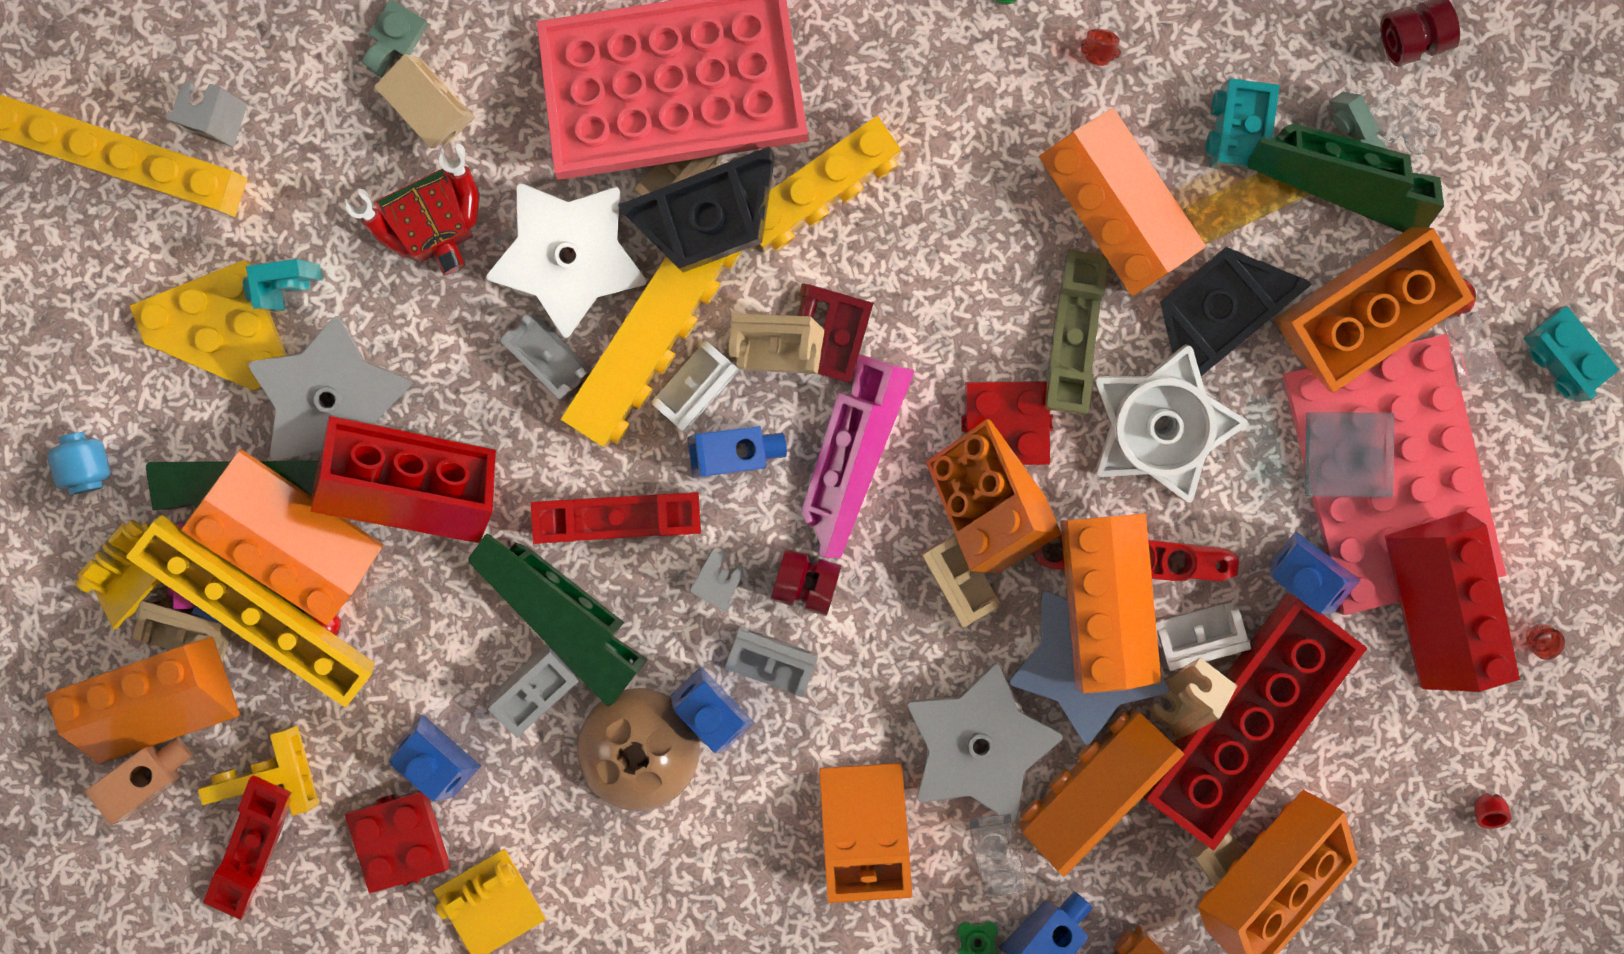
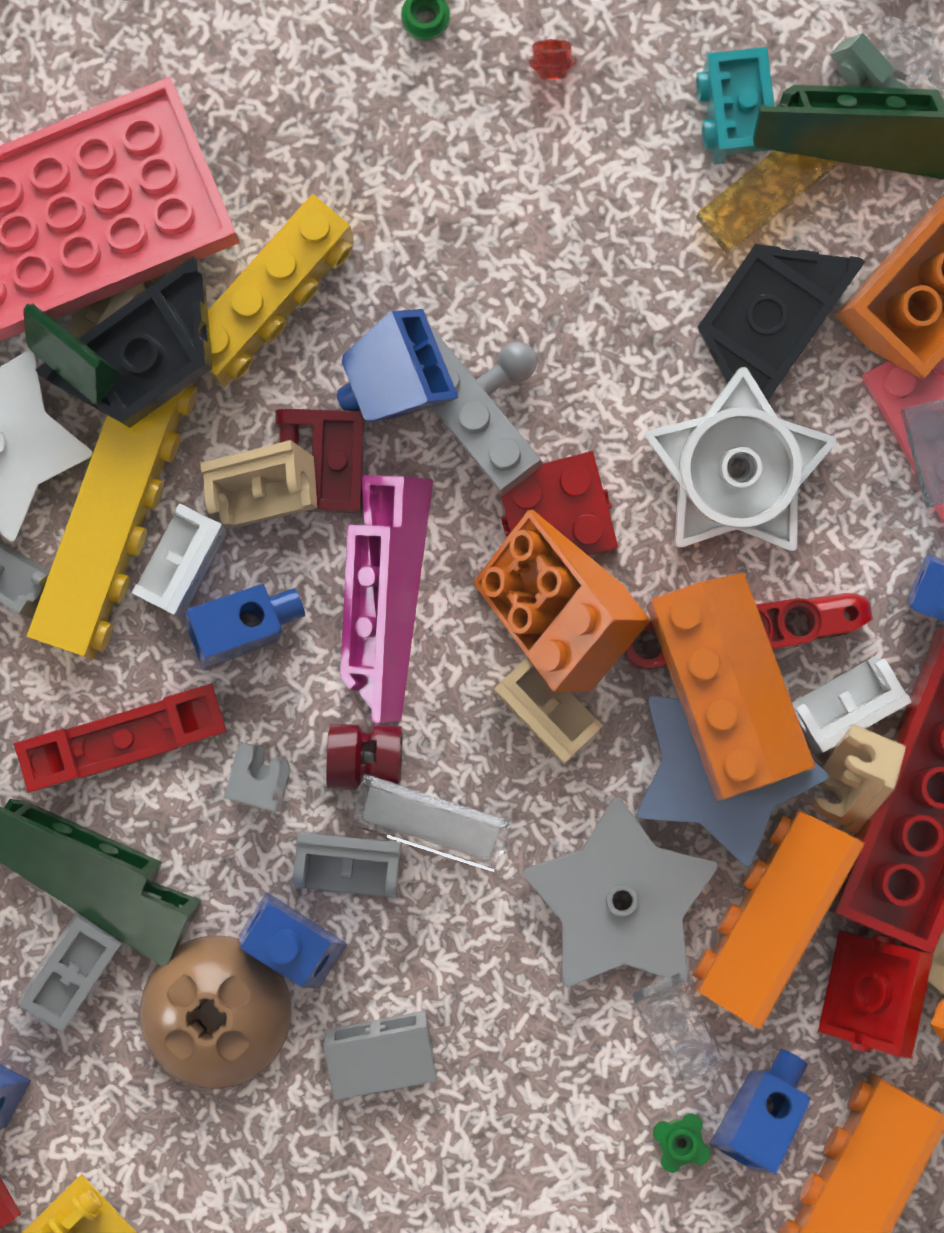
camera: 15 degrees left, 5 degrees down
orange slope [819,762,913,903] -> none
orange slope [1038,107,1207,297] -> none
olive slope [1045,249,1109,416] -> none
none -> dark green slope [23,303,121,404]
none -> light grey hinge [323,1010,437,1101]
none -> torso [337,309,459,422]
none -> clear piece [352,774,511,872]
none -> light grey plate [429,324,543,496]
none -> red plate [818,931,934,1059]

